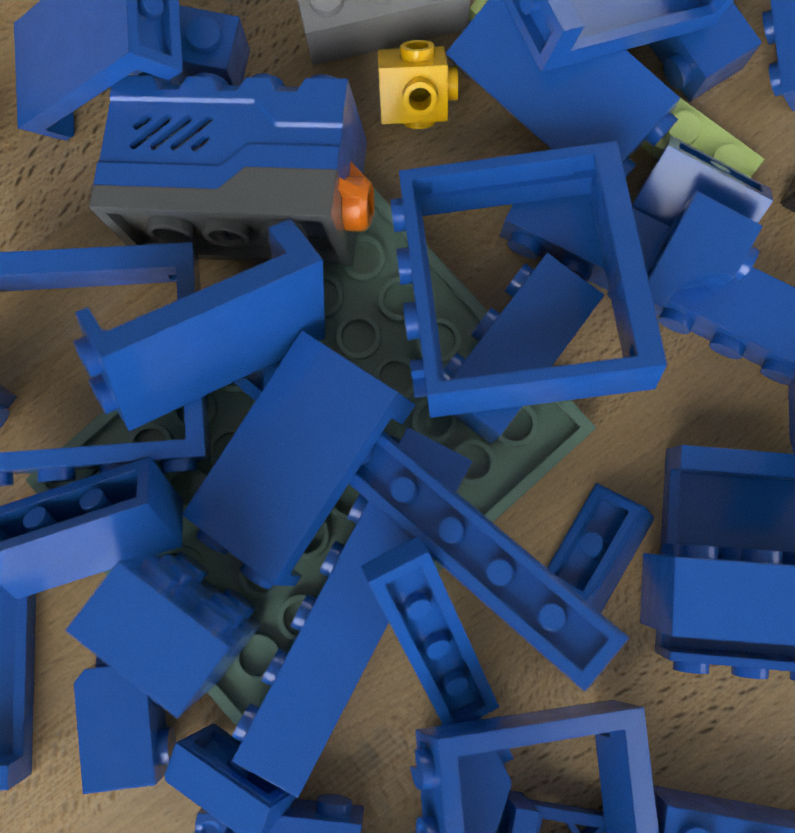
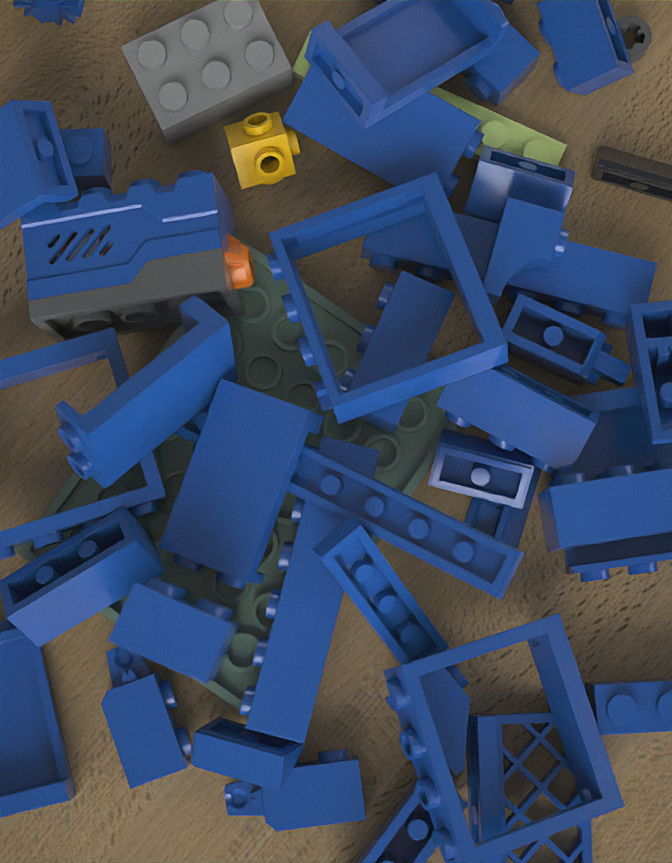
camera: 20 degrees left, 0 degrees up
none -> blue slope [428,429,535,509]
none -> blue brick [436,346,601,475]
none -> blue hinge [501,293,632,387]

